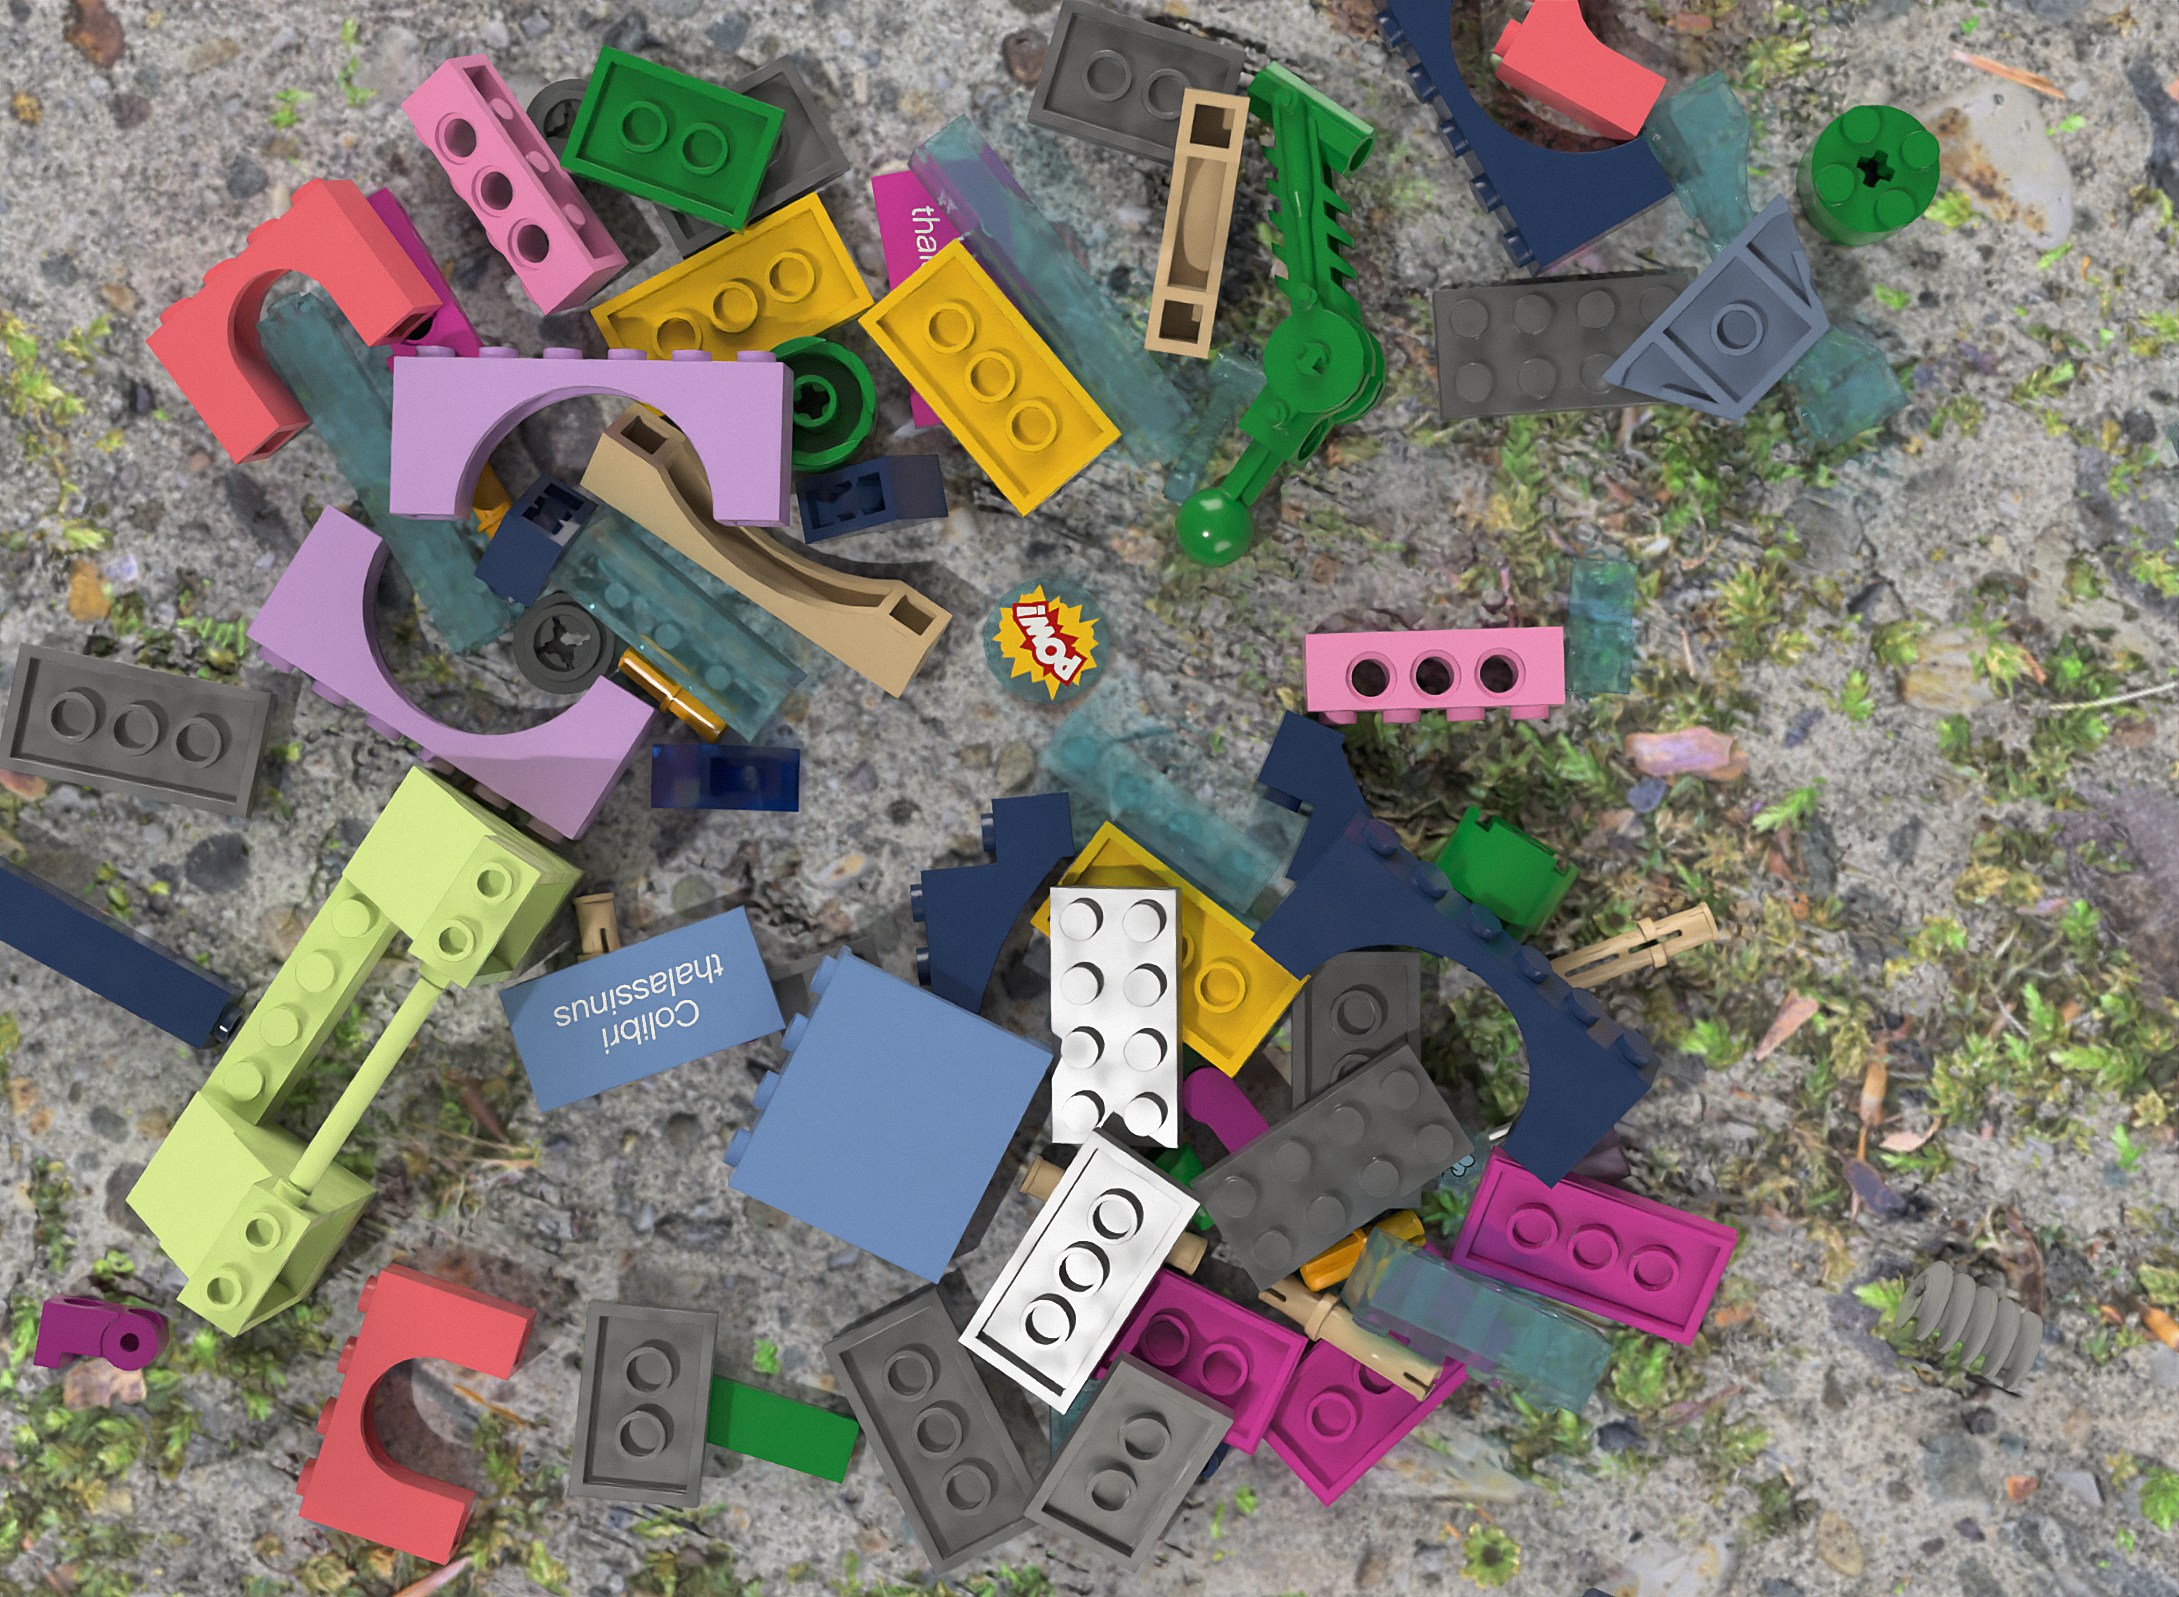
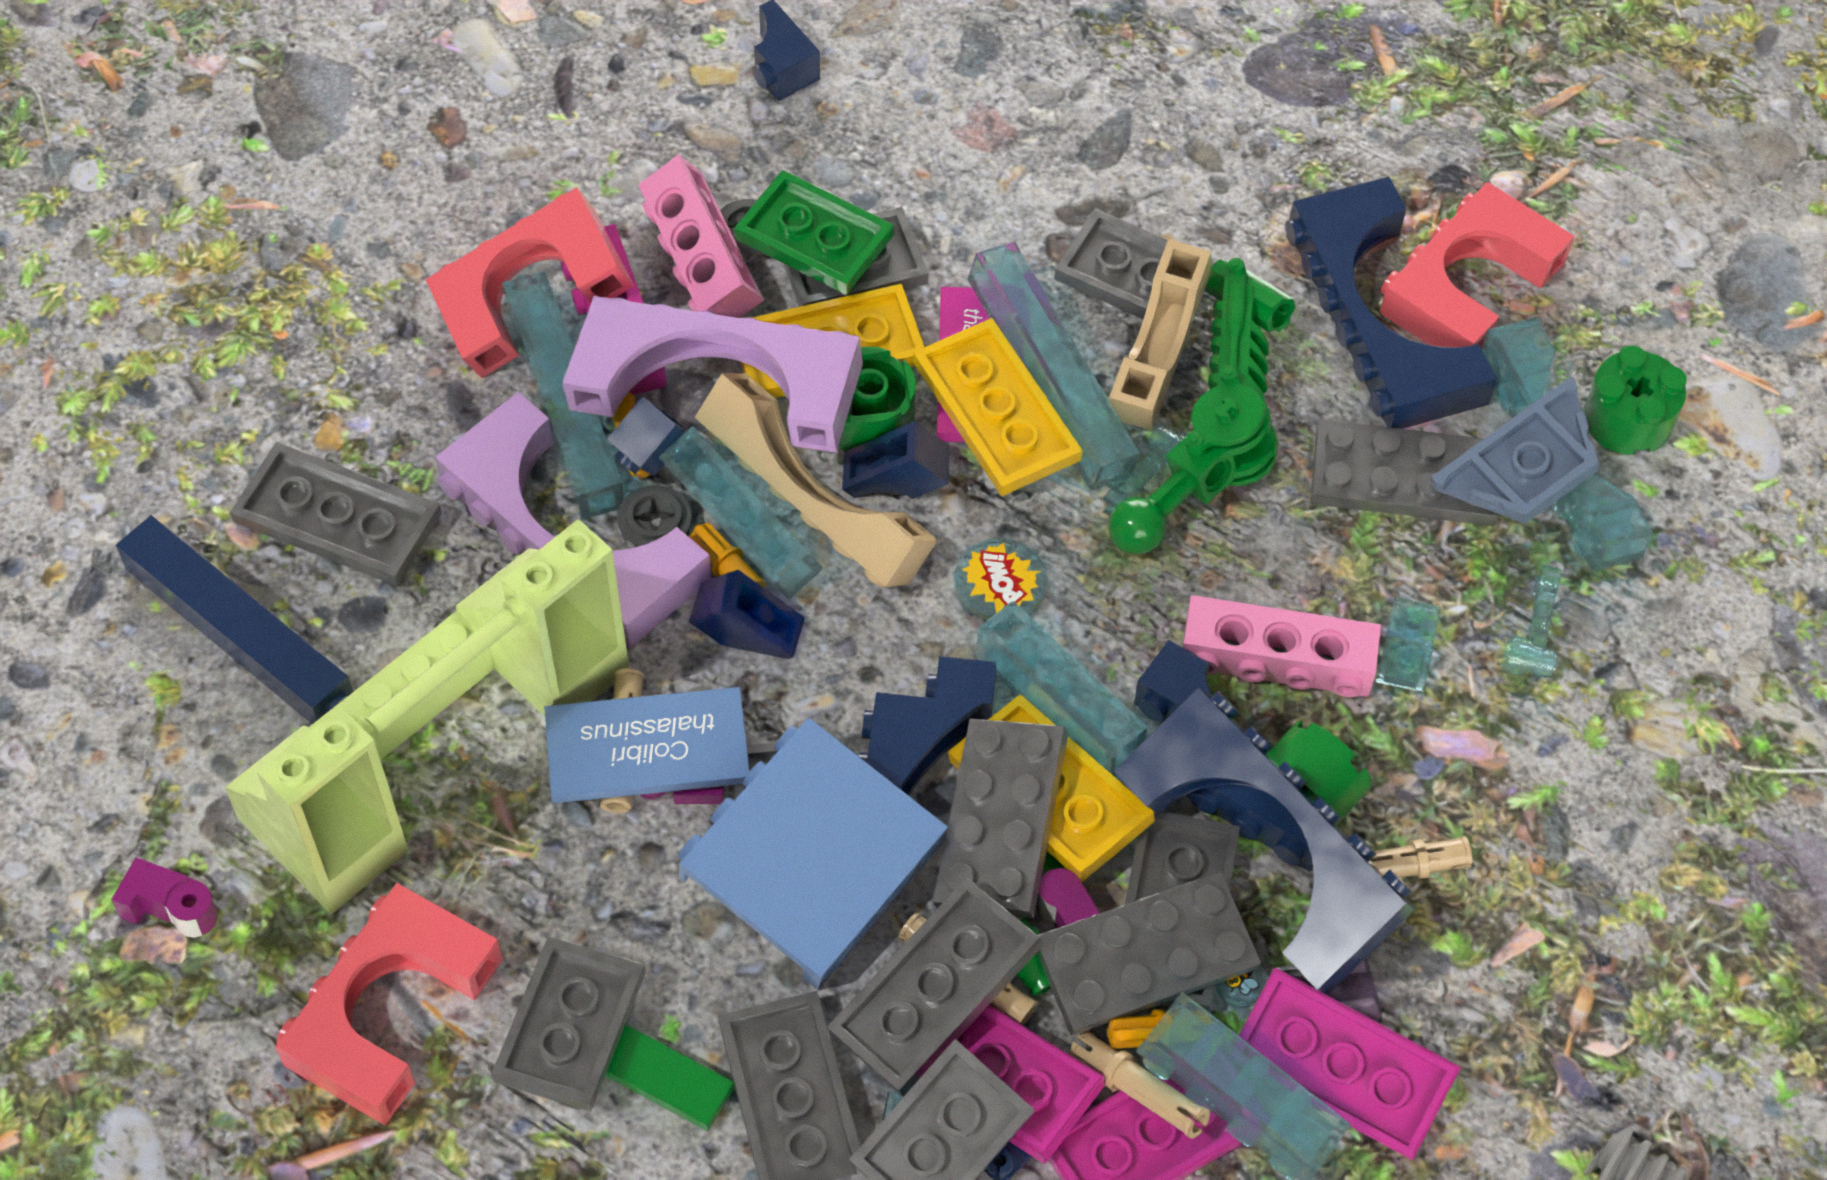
camera: 15 degrees right, 30 degrees down
none -> clear light blue brick [1501,564,1561,678]

